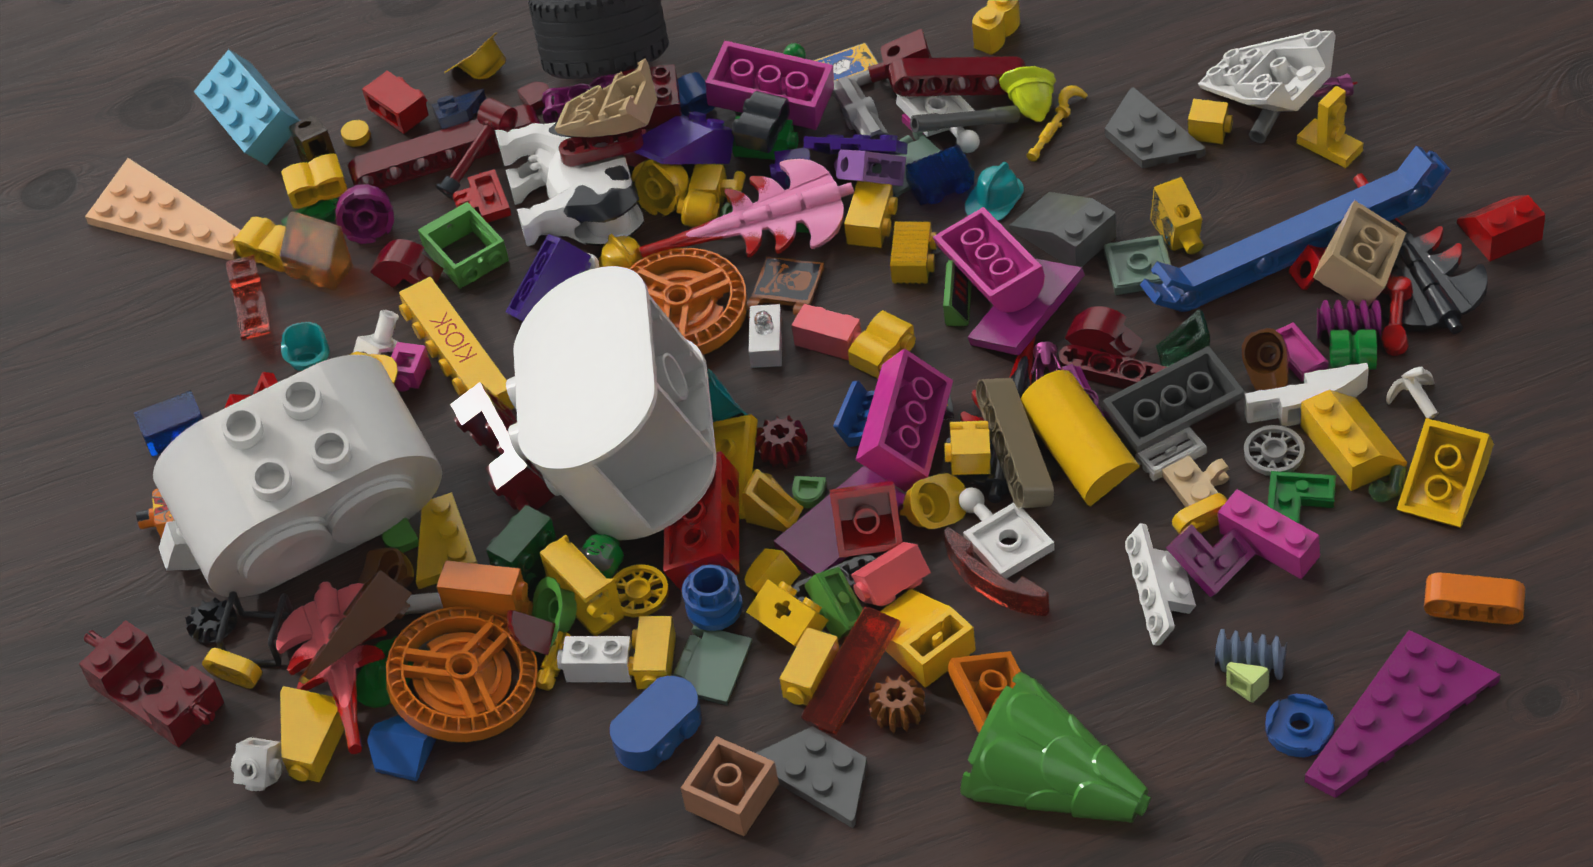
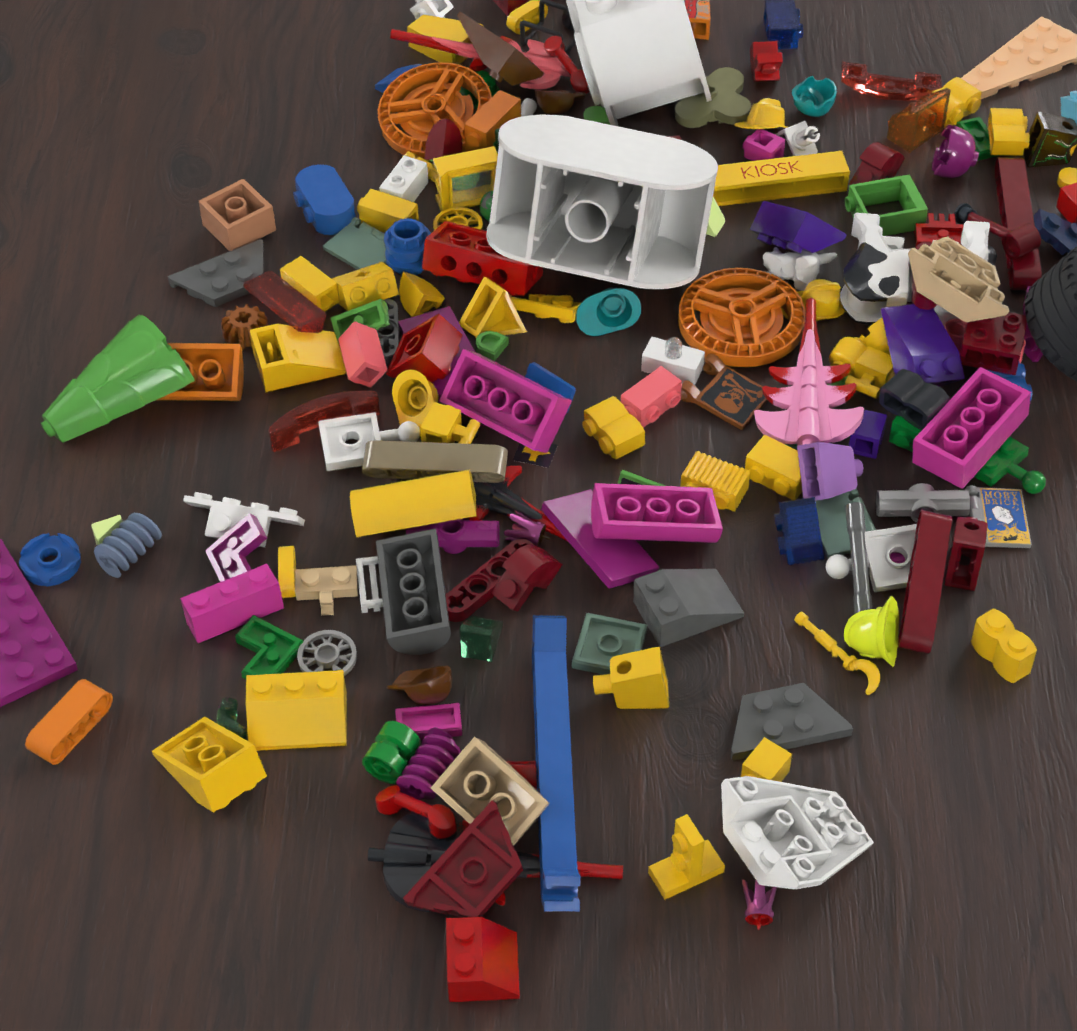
camera: 105 degrees right, 0 degrees up
dark red gear [755,415,808,468] -> none
dark purple wing [803,135,908,155] -> none
teal piece [965,162,1024,221] -> none
white slope [1244,363,1369,427] -> none
white plant [1386,367,1439,419] -> none
none -> dark red wing [403,800,523,918]
none -> red bar [544,35,590,94]

